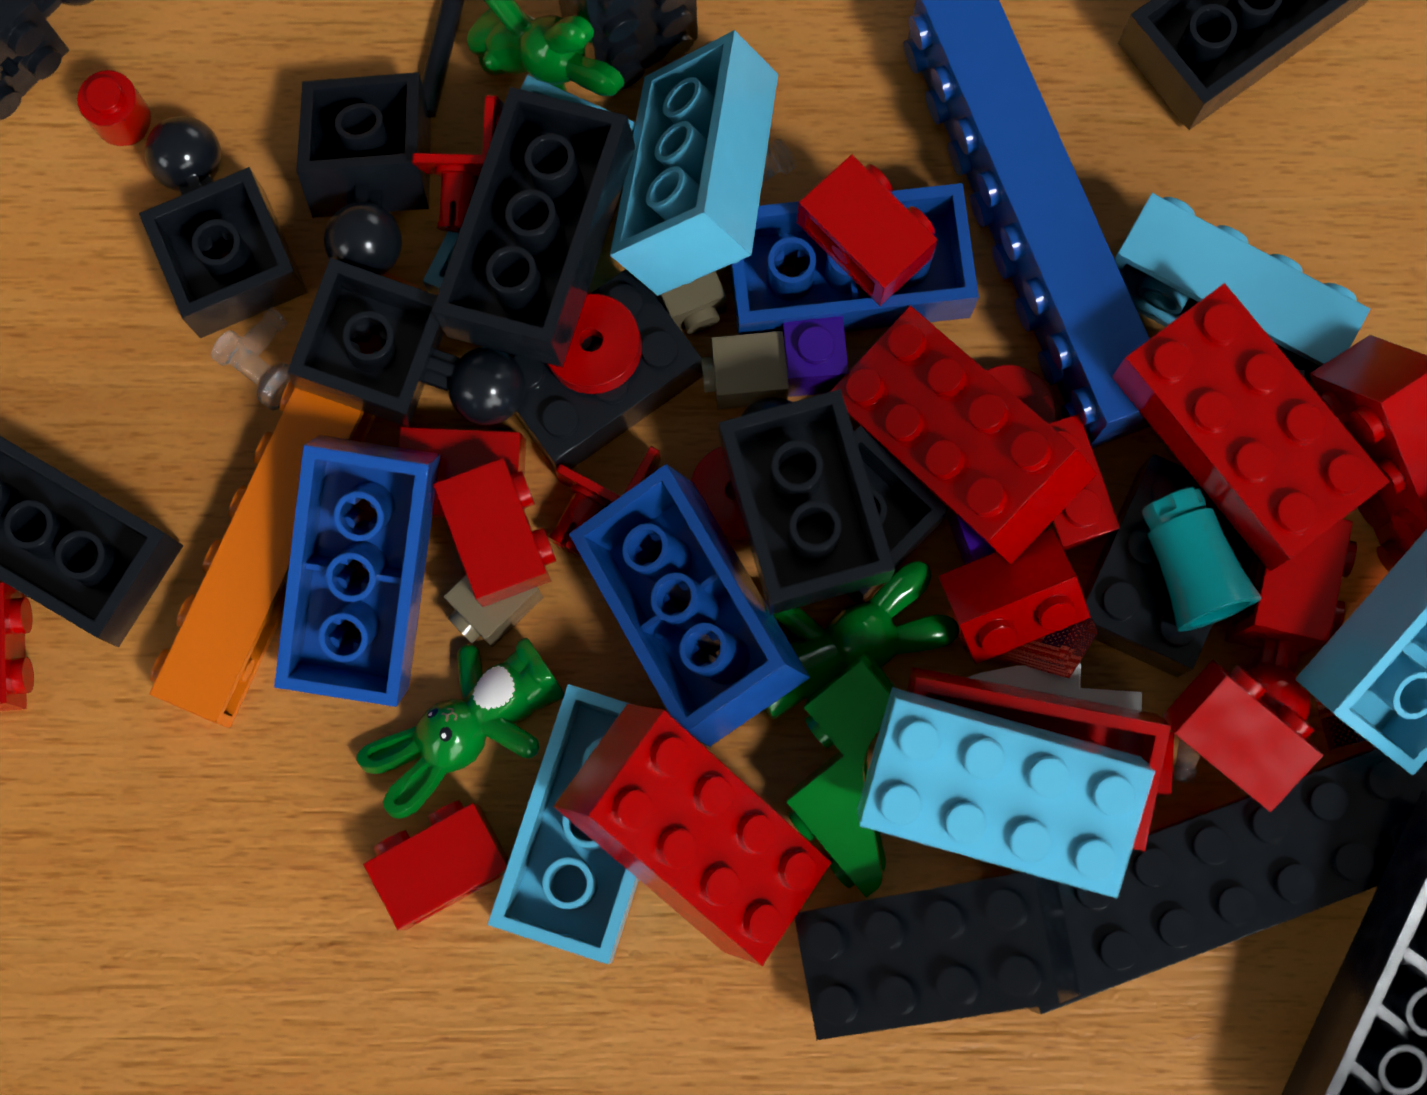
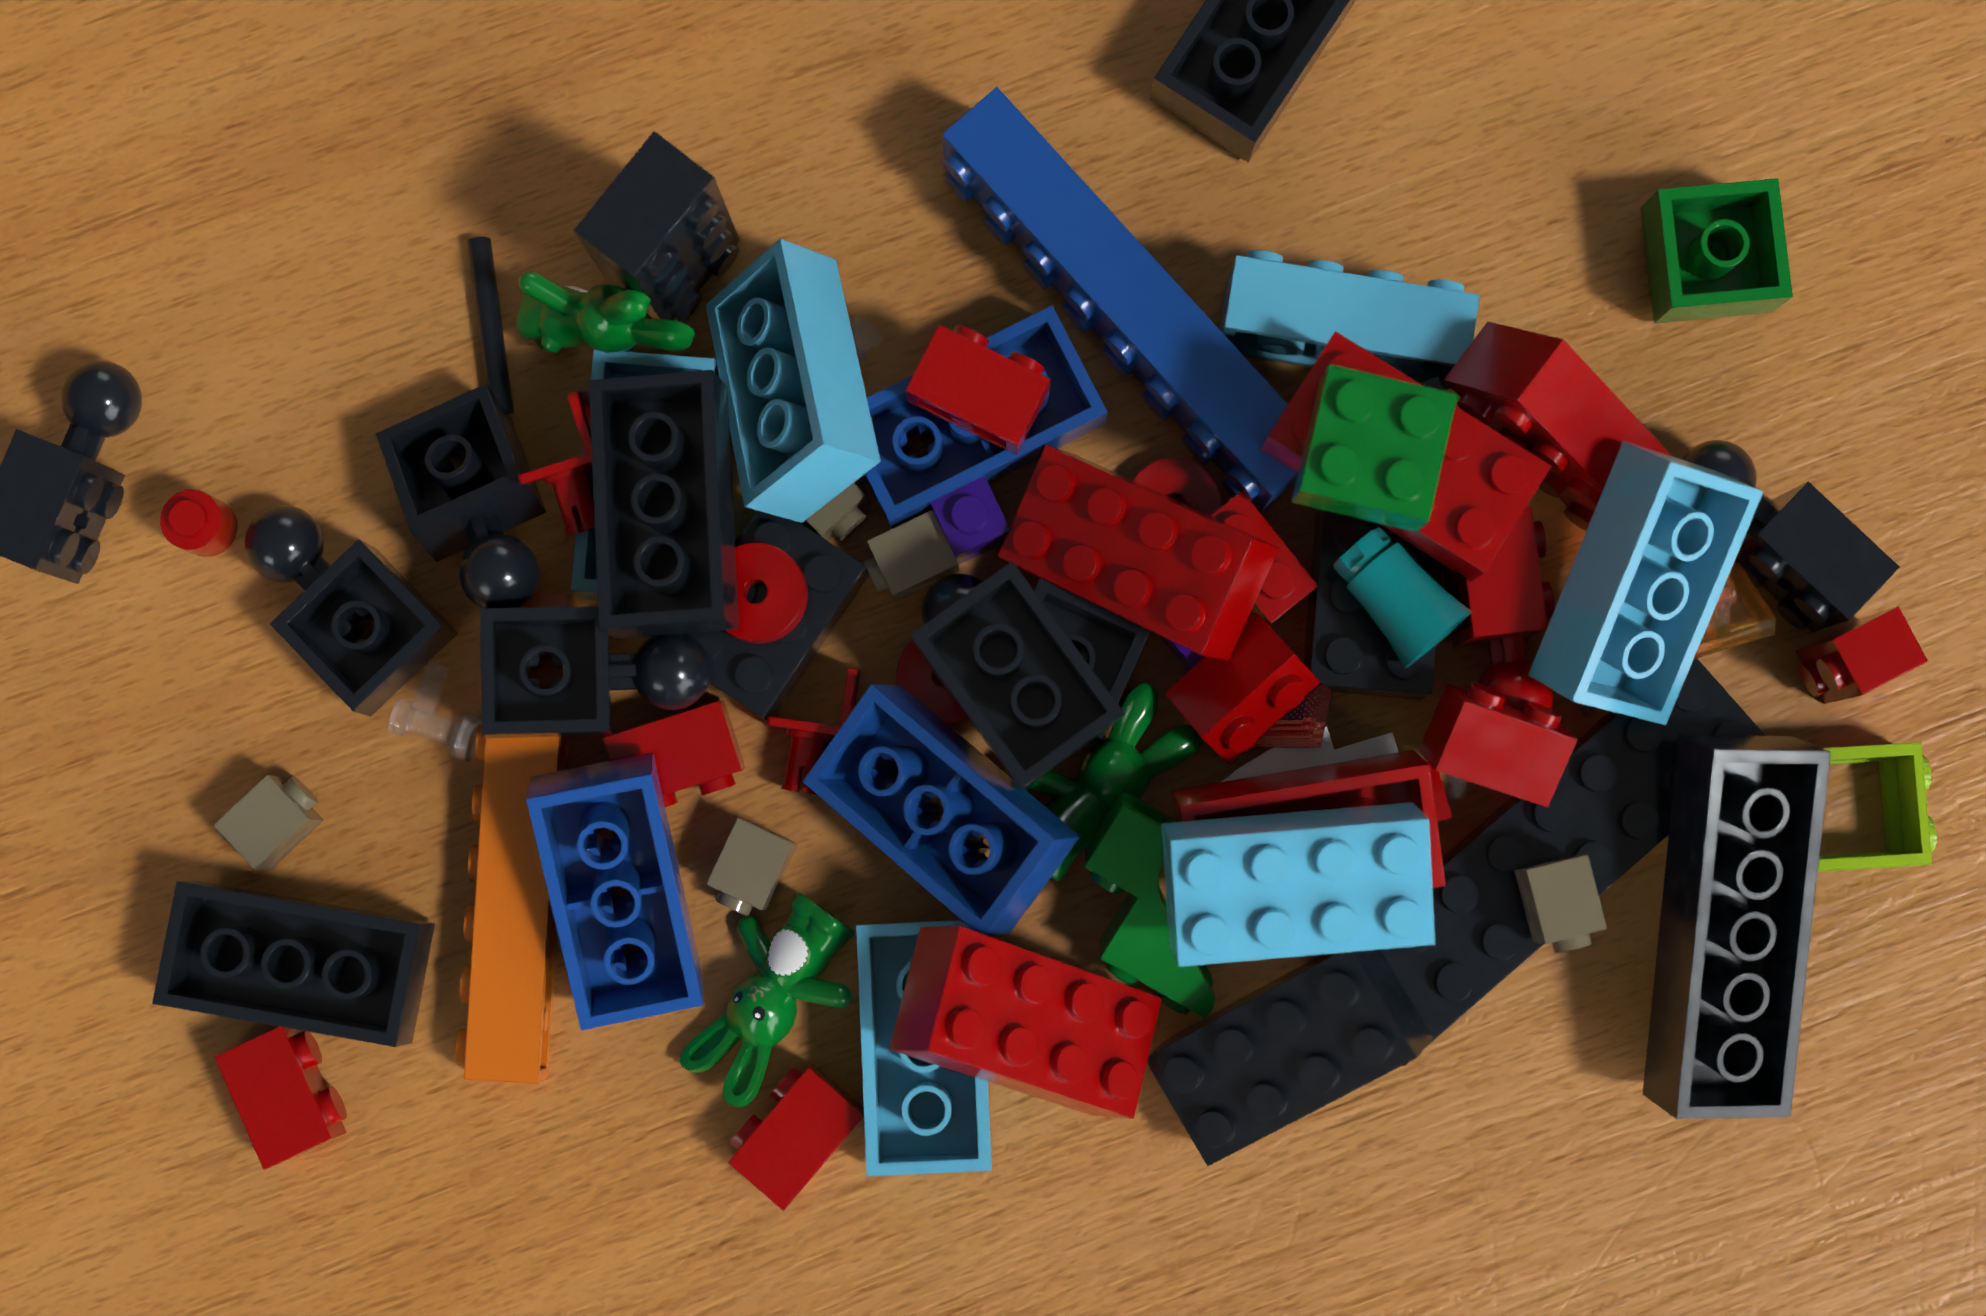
camera: 20 degrees left, 5 degrees up
red brick [433,458,557,607] -> none
none -> dark tan brick [213,774,324,870]
none -> green brick [1291,364,1458,532]
none -> dark tan brick [1514,855,1607,953]

